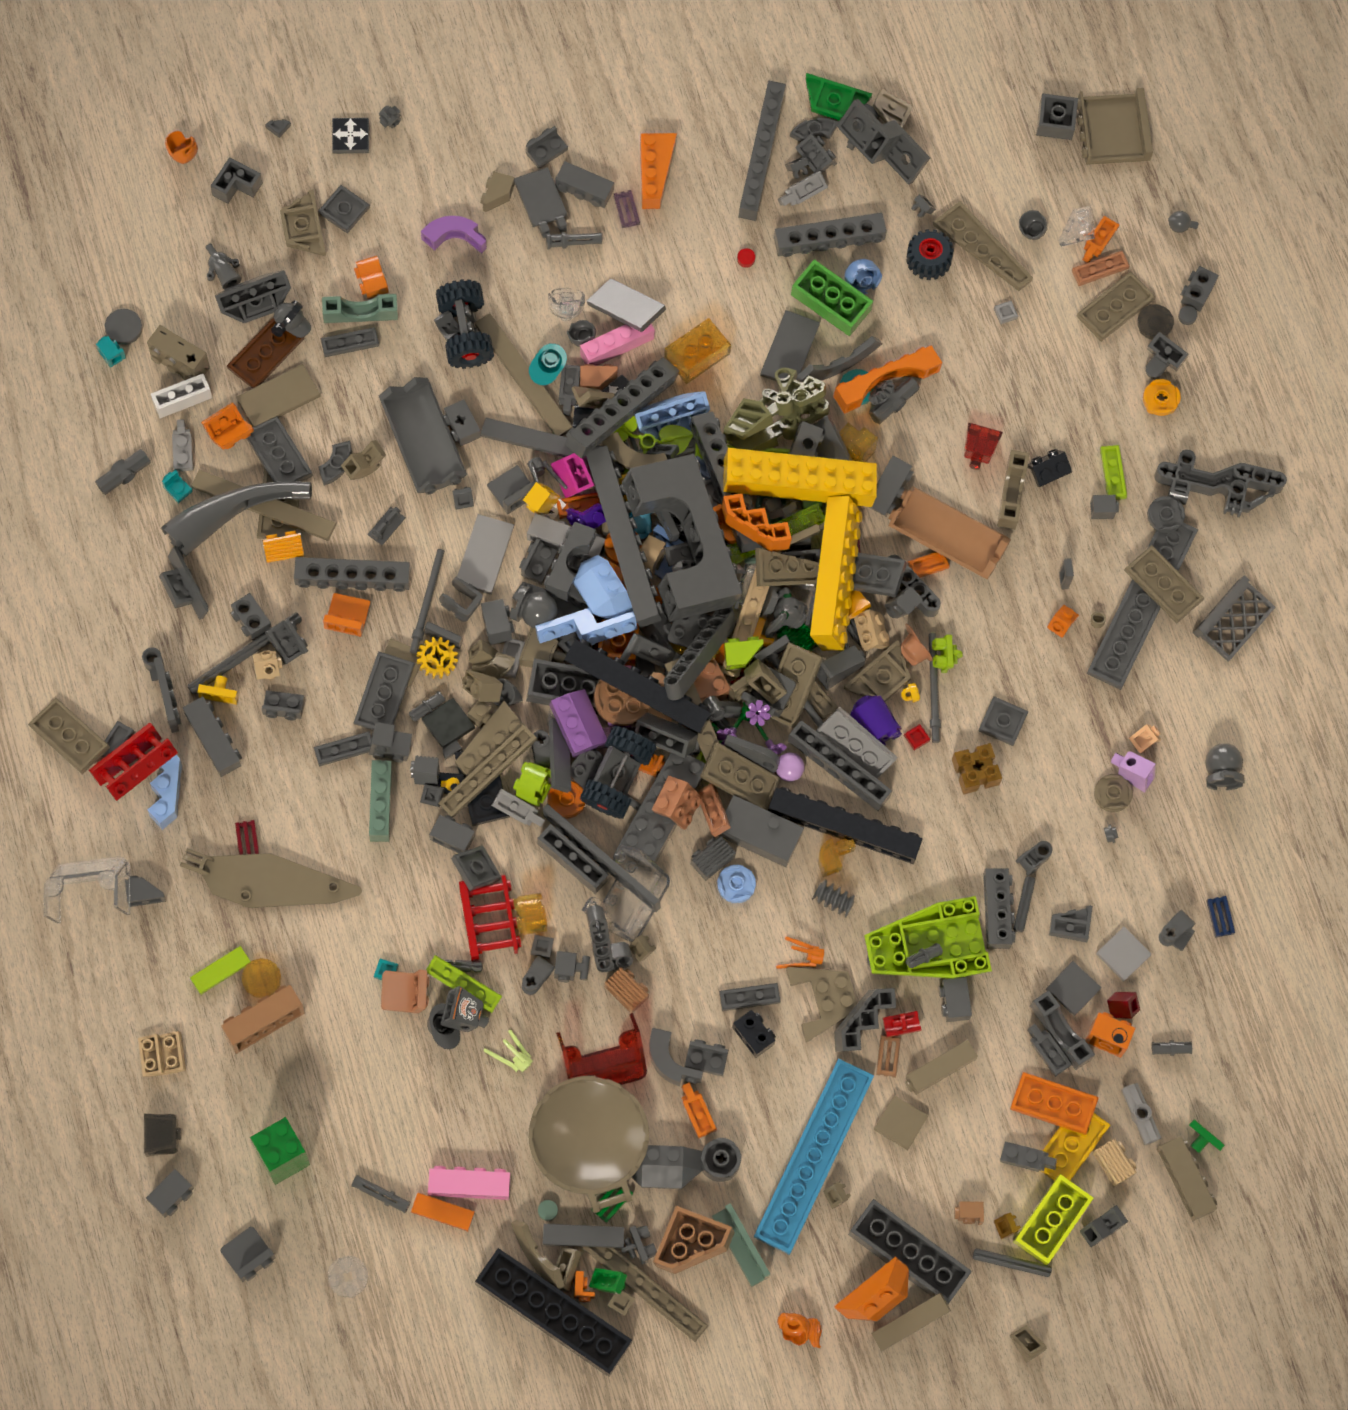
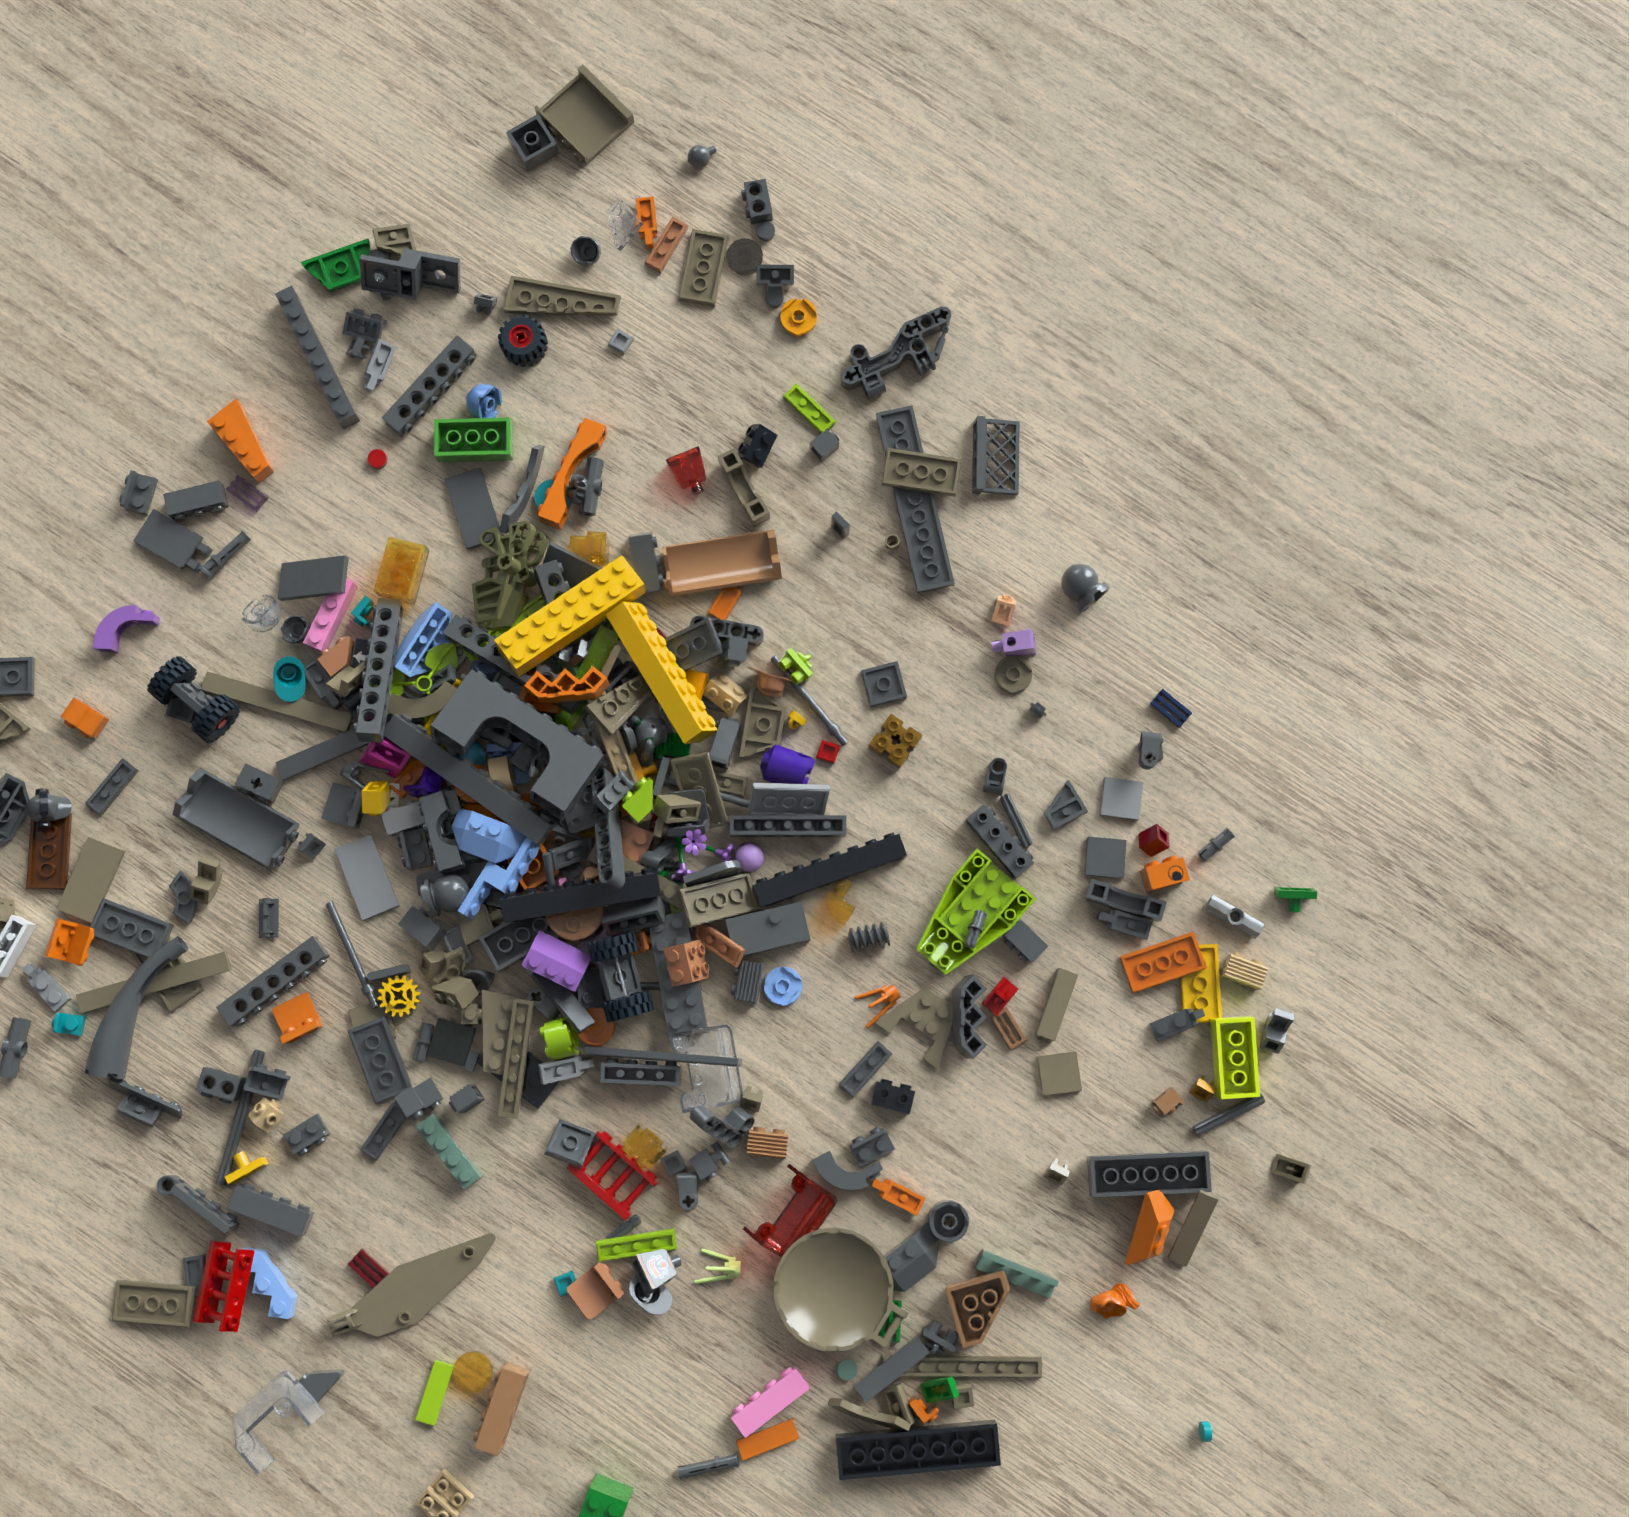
camera: 35 degrees left, 10 degrees up
light orange brick [262,530,304,563] -> none
sand green arch [322,294,398,323] -> none
dark grey tile [420,784,445,807] -> none
dark grey brick [429,815,475,853] -> none
black sticker [438,772,464,794] -> none
dark grey piece [439,576,483,622] -> none
dark tan slope [480,171,515,212] -> none
dark azure plate [753,1058,874,1255] -> none
dark grey tile [790,118,839,142] -> none
orange bracket [1047,605,1079,638] -> none
dark grey tile [1147,496,1185,533] -> none
dark tan brick [1157,1136,1217,1221] -> none
none -> teal bracket [351,595,374,628]
none -> dark grey plate [592,770,636,814]

